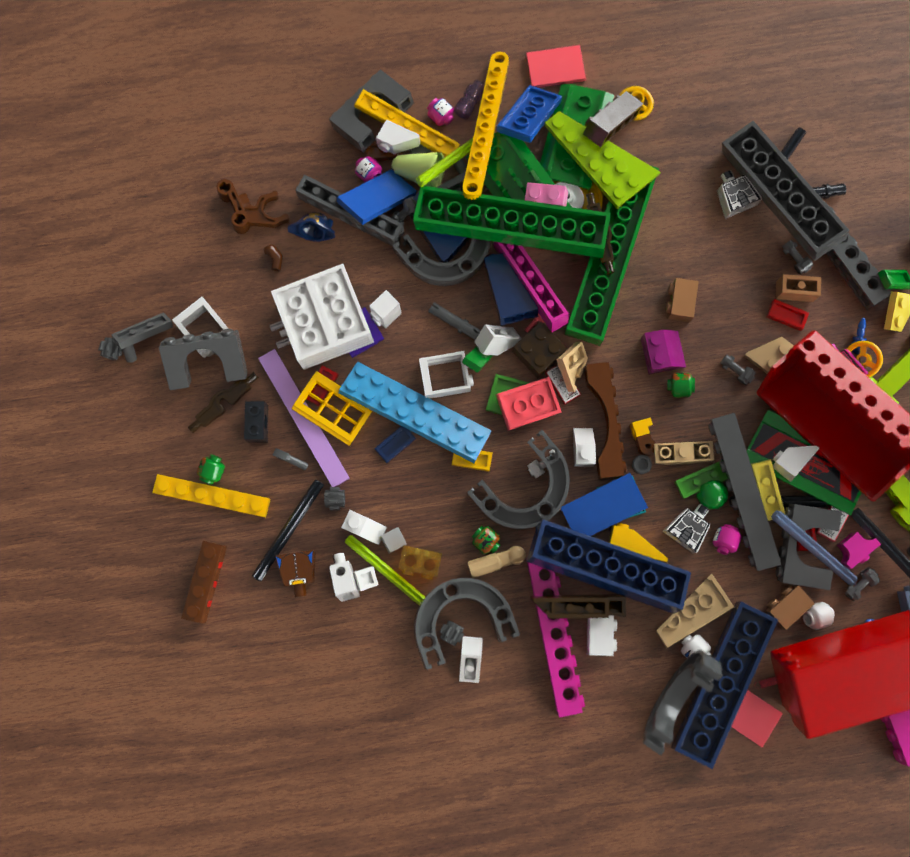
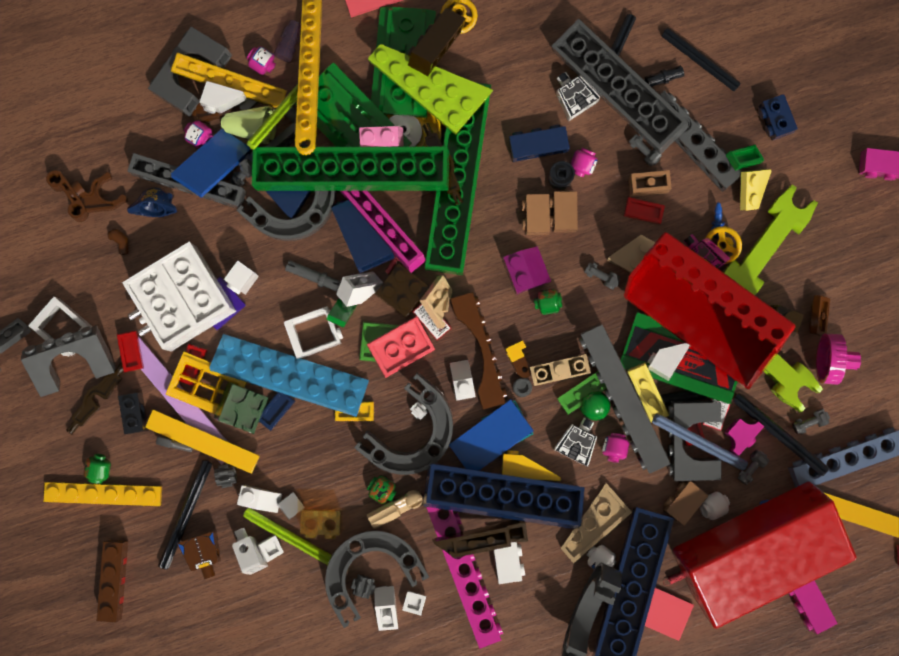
camera: 15 degrees left, 5 degrees up
blue tile [496,85,562,143] -> none
none -> red tile [117,331,144,372]
none -> yellow tile [145,410,260,474]
none -> dark green piece [213,382,268,434]
none -> white plate [402,591,426,615]
none -> dark blue brick [508,125,570,162]
none -> black wheel [548,161,575,190]
none -> medium nougat brick [549,192,578,232]
none -> dark pink head [570,148,598,177]
none -> black axle [661,27,741,91]

